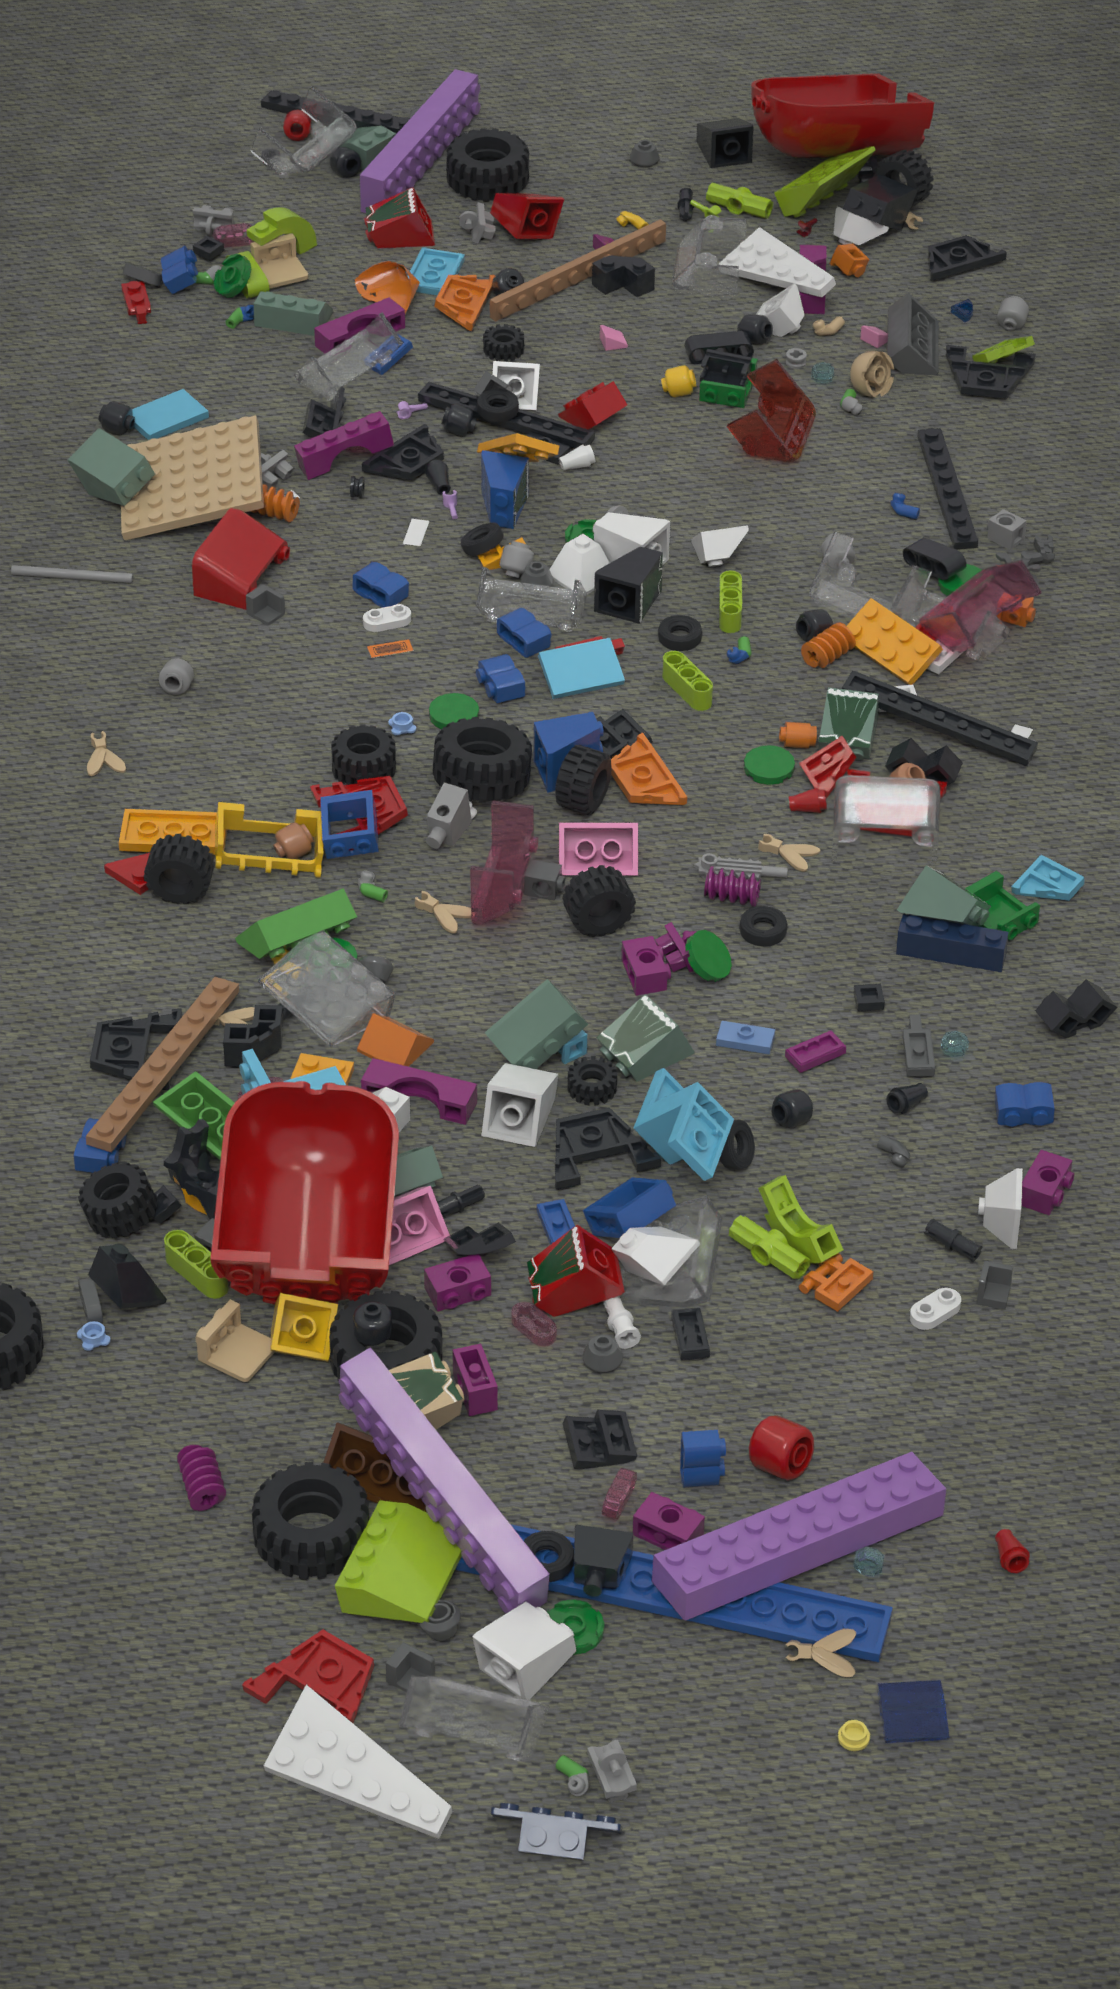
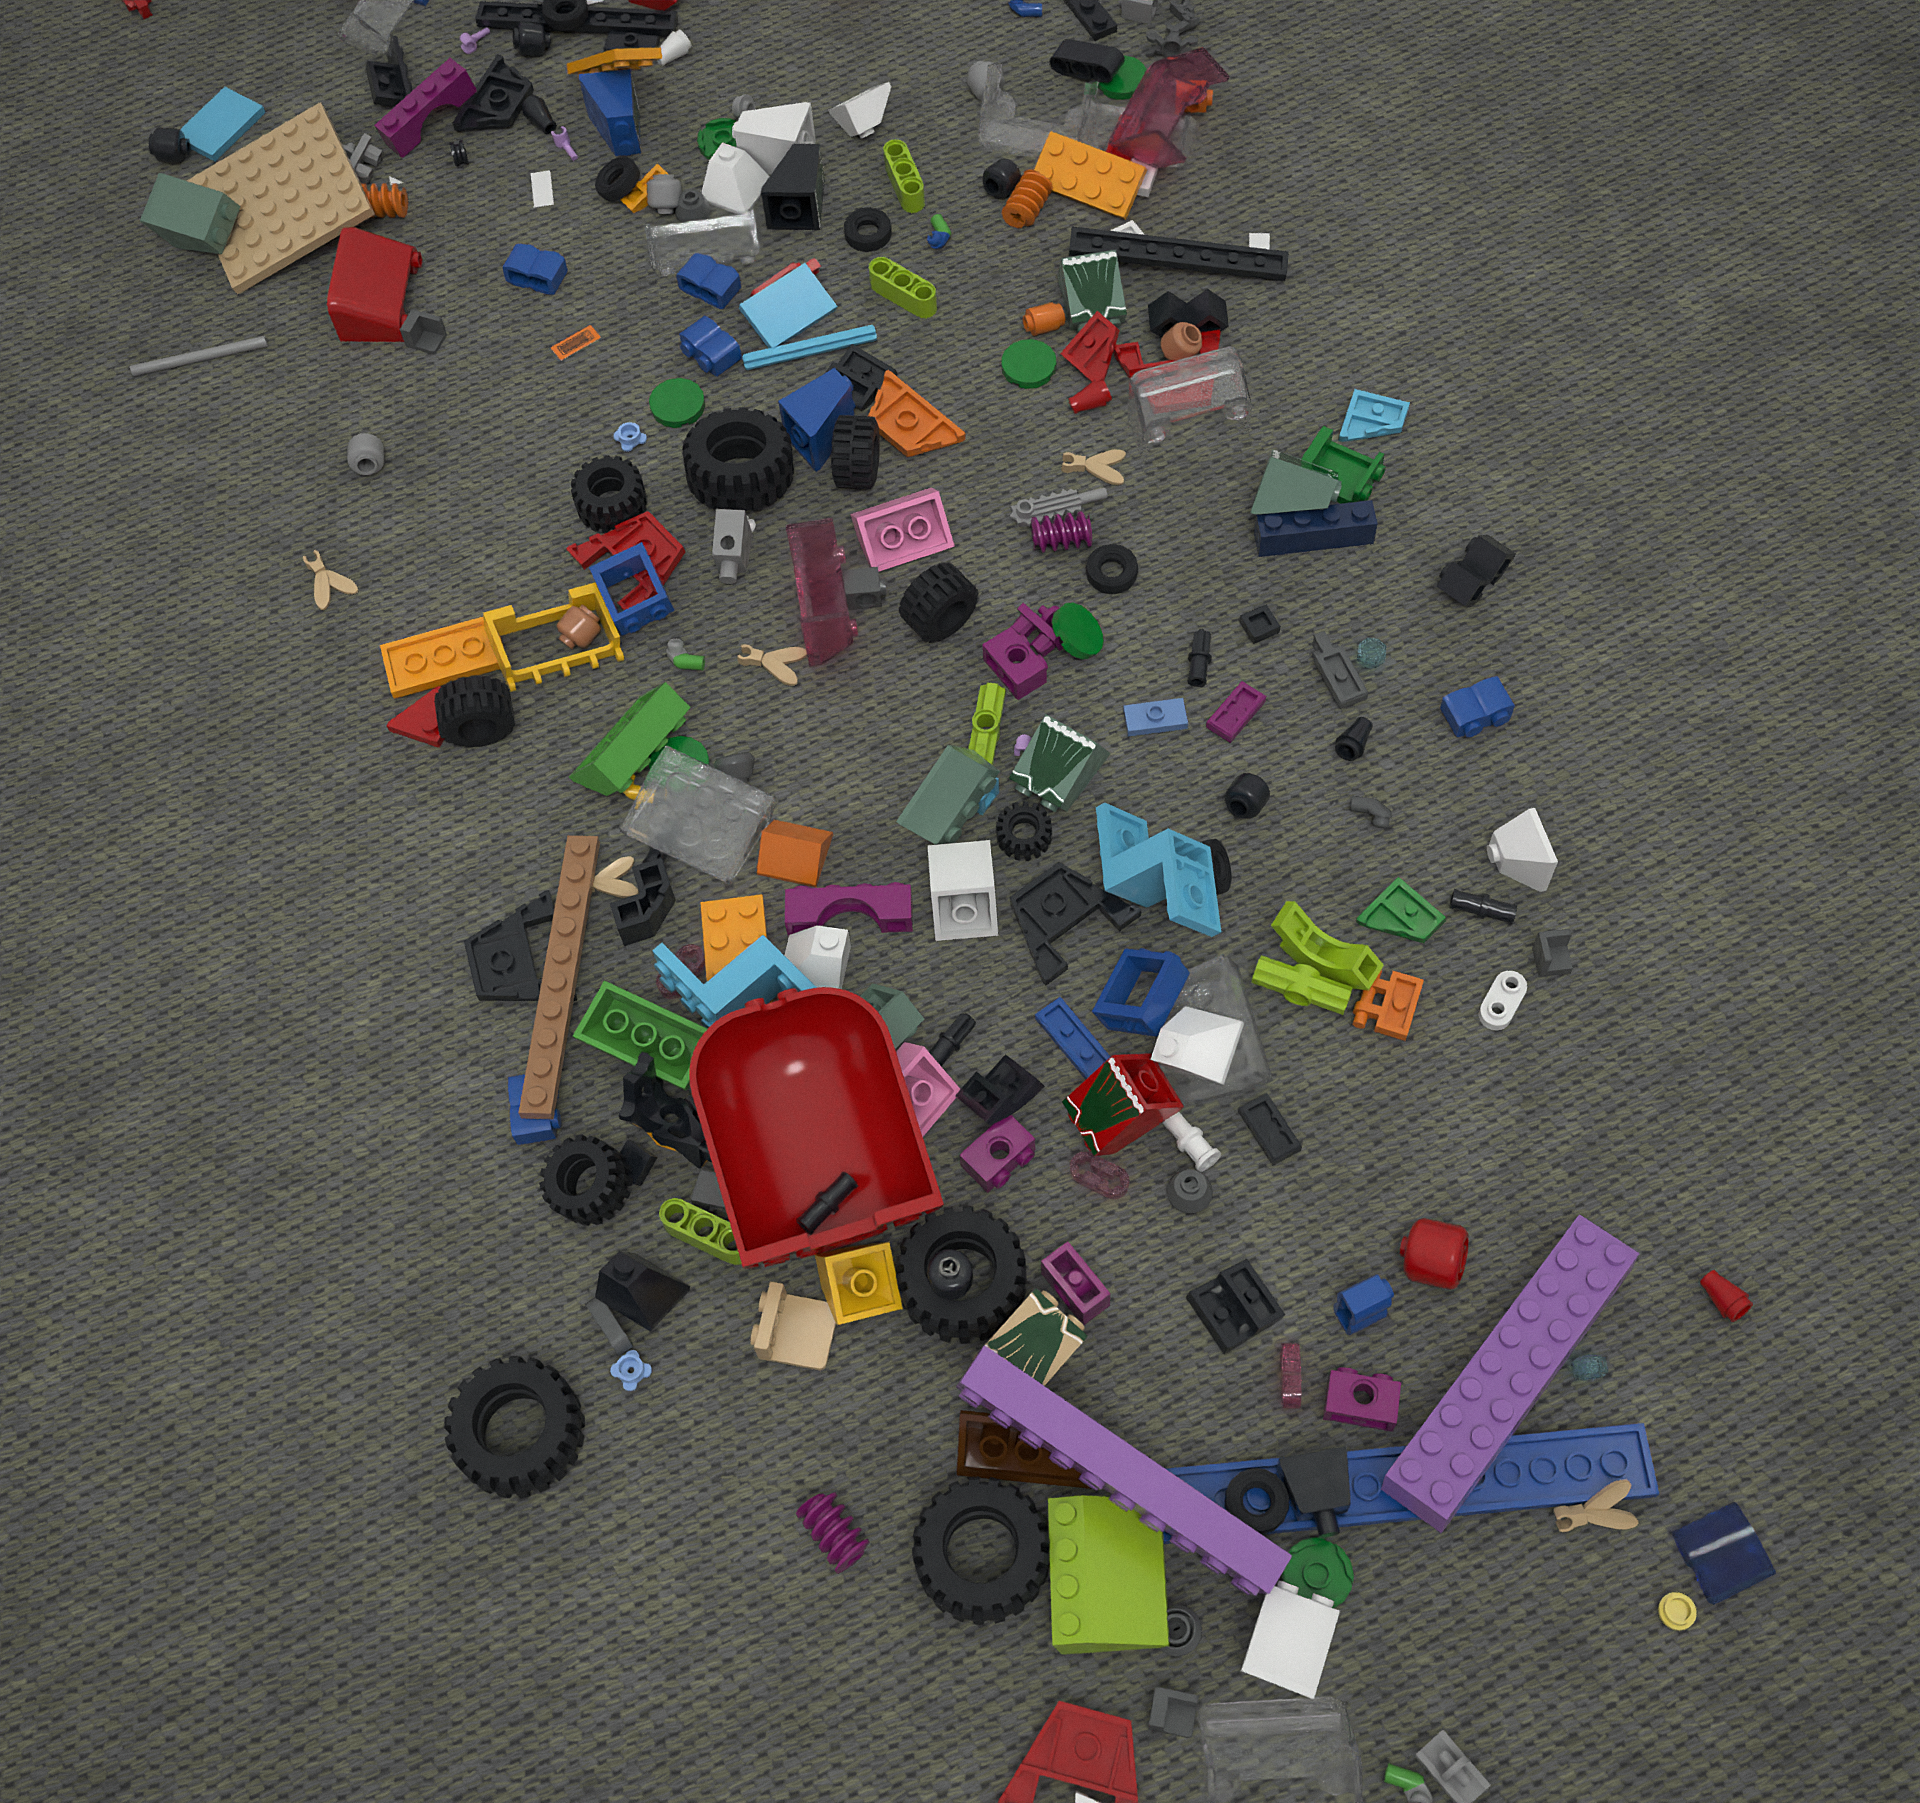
camera: 15 degrees left, 20 degrees up
white plate [363,604,411,632] -> none
magenta brick [1021,1149,1075,1216] -> none
none -> medium azure axle [742,325,877,370]
none -> black pin [796,1172,858,1235]
none -> lime piece [969,683,1006,765]
none -> black axle [1187,629,1212,687]
none -> green wing [1356,877,1446,943]

